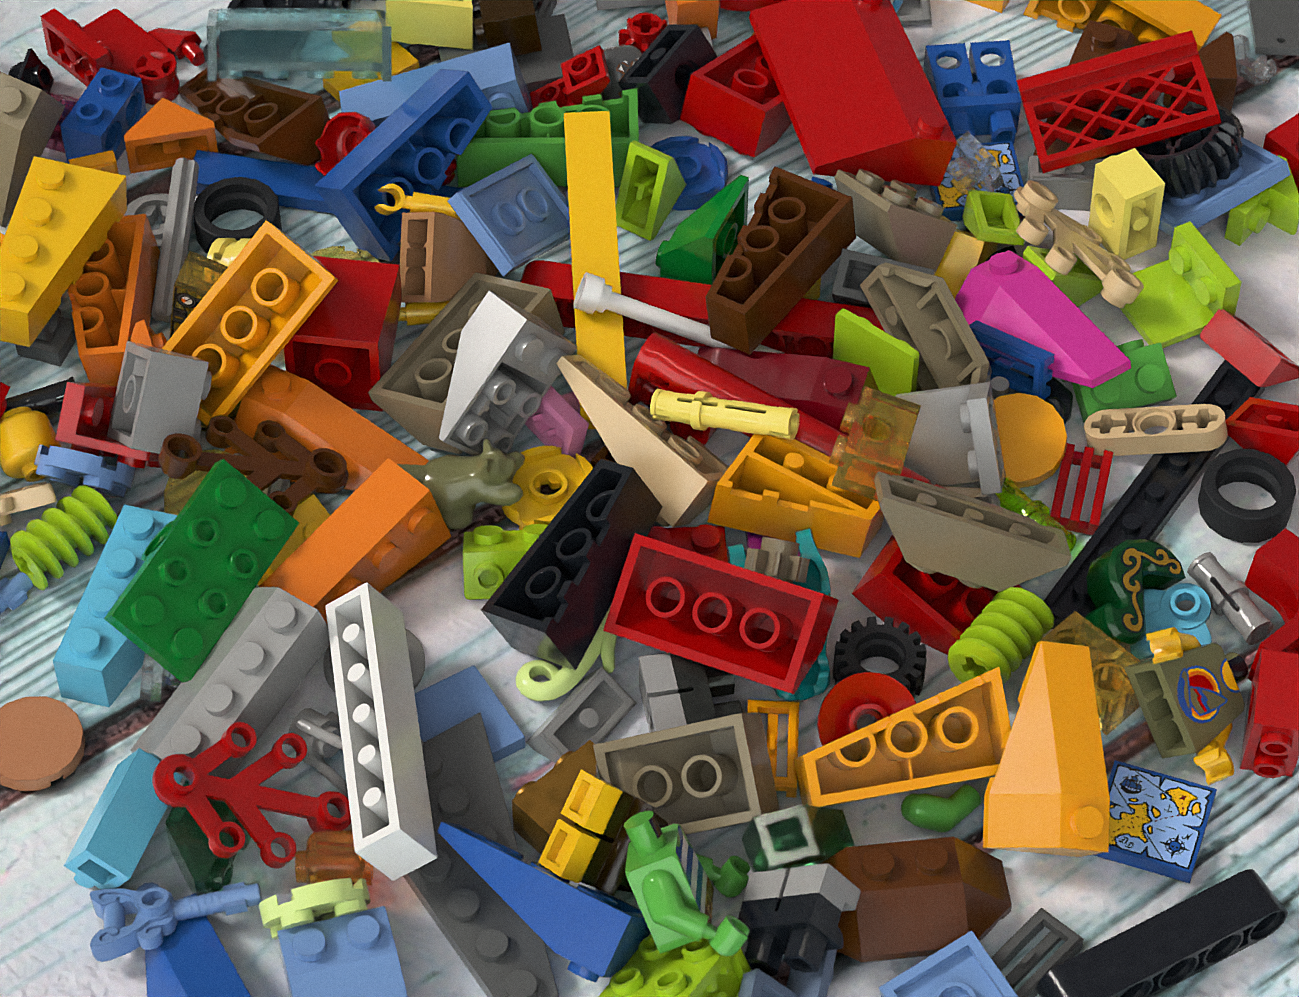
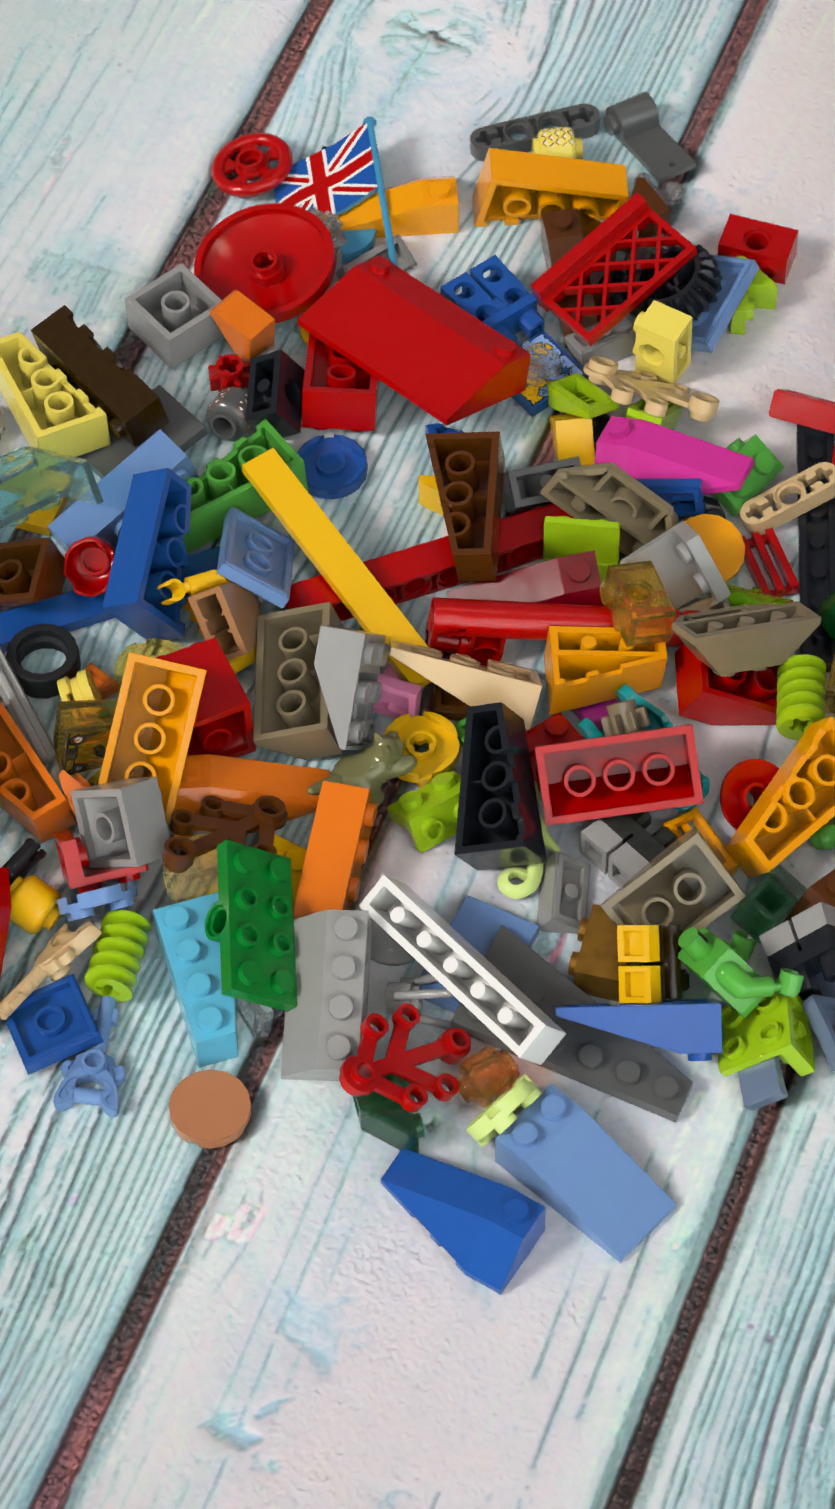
camera: 30 degrees left, 5 degrees up
medium azure brick [64,748,183,890] -> none
medium blue piece [89,882,262,962] -> none
red slope [530,45,610,109] -> none
white piece [573,272,786,354] -> none
lime slope [616,140,686,241] -> none
light yellow pin [650,389,799,440] -> none
green slope [655,175,749,285] -> none
black tyre [833,616,927,699] -> none
dark tan slope [835,169,958,272] -> none
lime bracket [1120,221,1242,348] -> none

